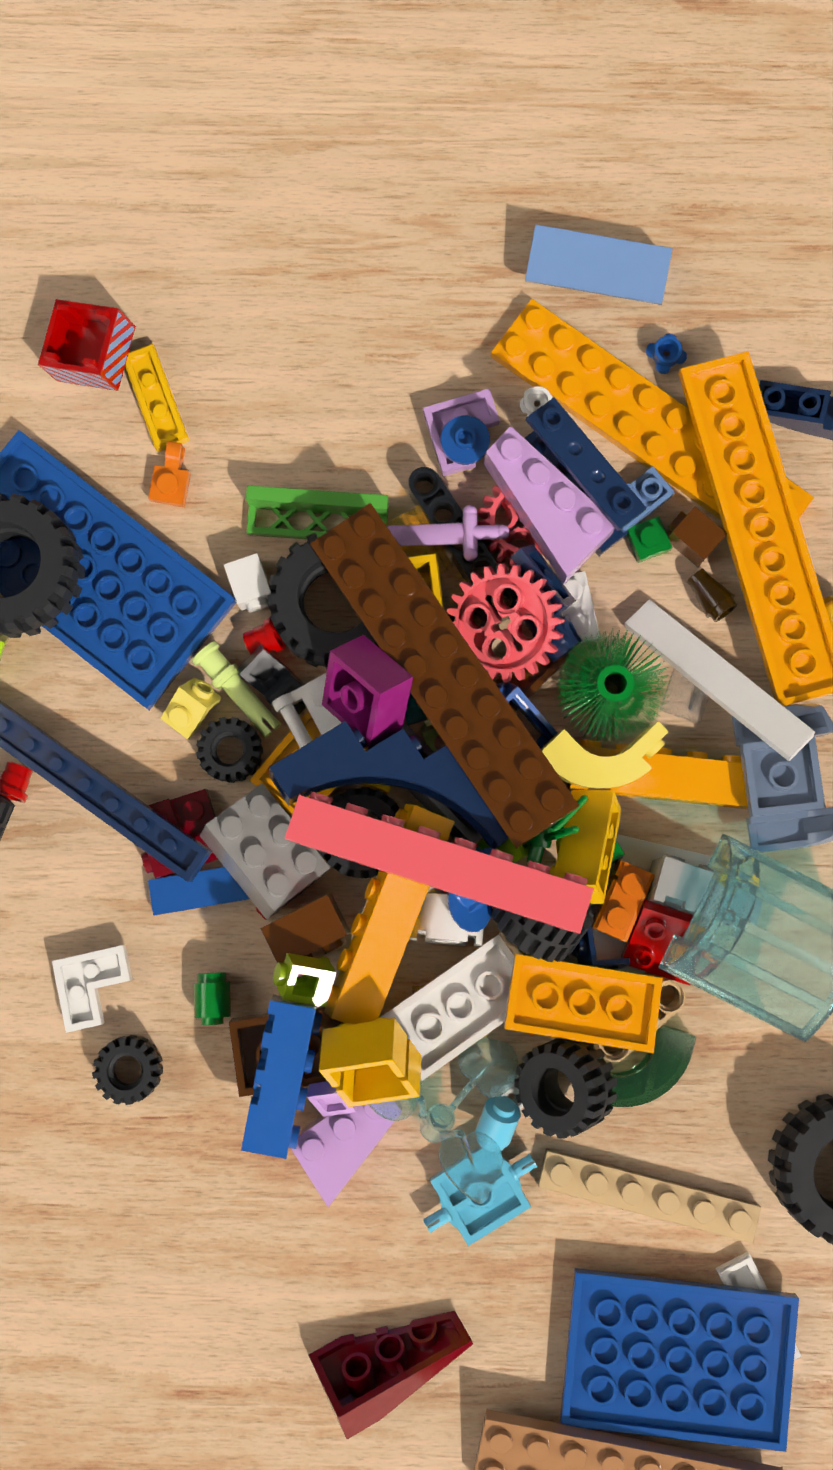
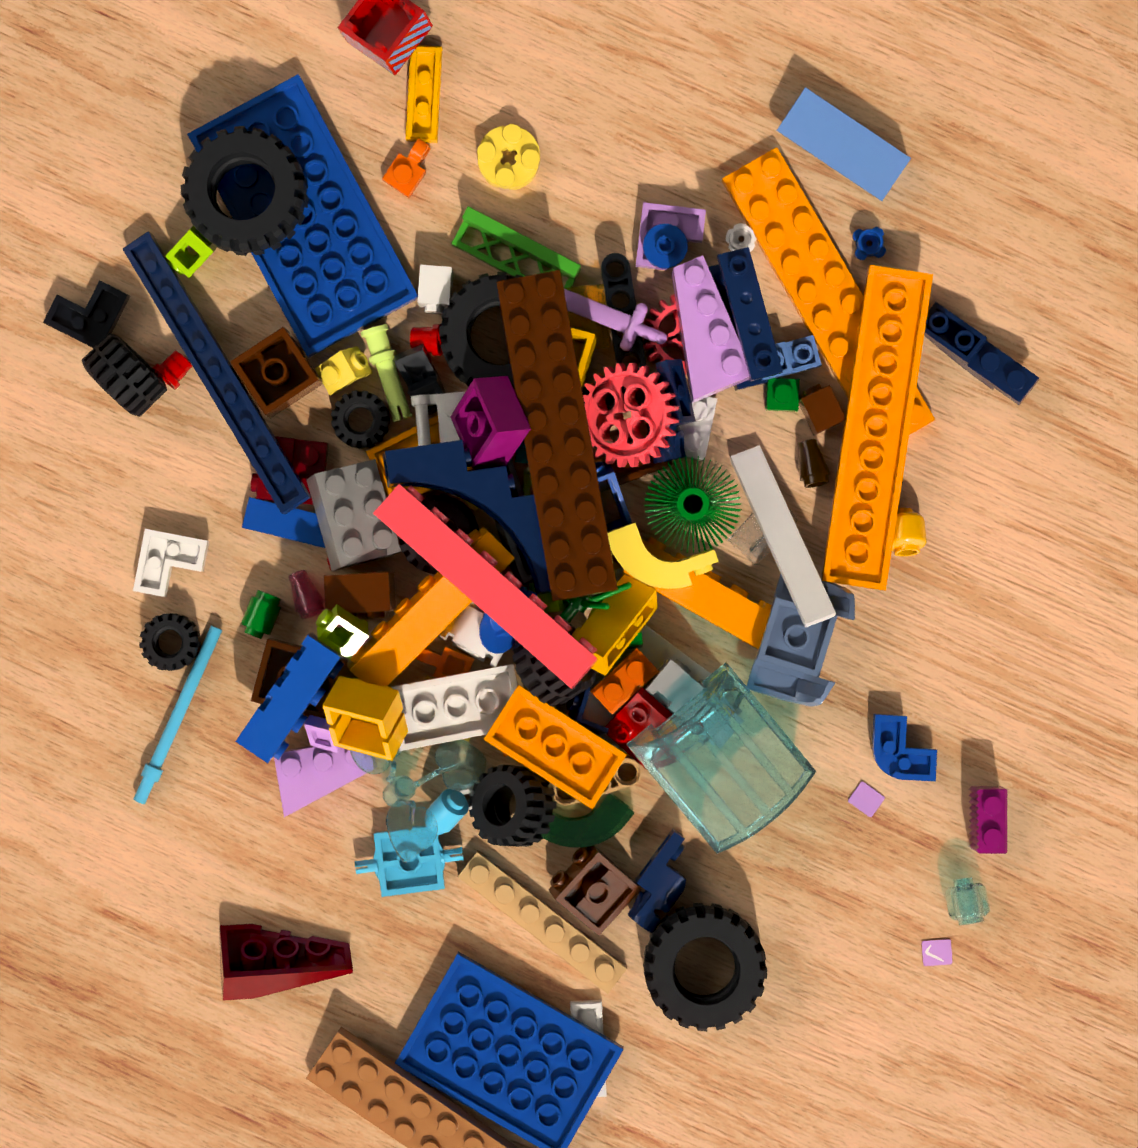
camera: 25 degrees right, 5 degrees up
none -> medium azure bar [133,625,222,804]
none -> reddish brown brick [230,327,323,419]
none -> clear pink cone [288,570,325,619]
none -> orange plate [416,646,475,678]
none -> light yellow plate [477,124,540,190]
none -> reddish brown plate [549,843,642,936]
none -> dark blue plate [628,828,686,933]

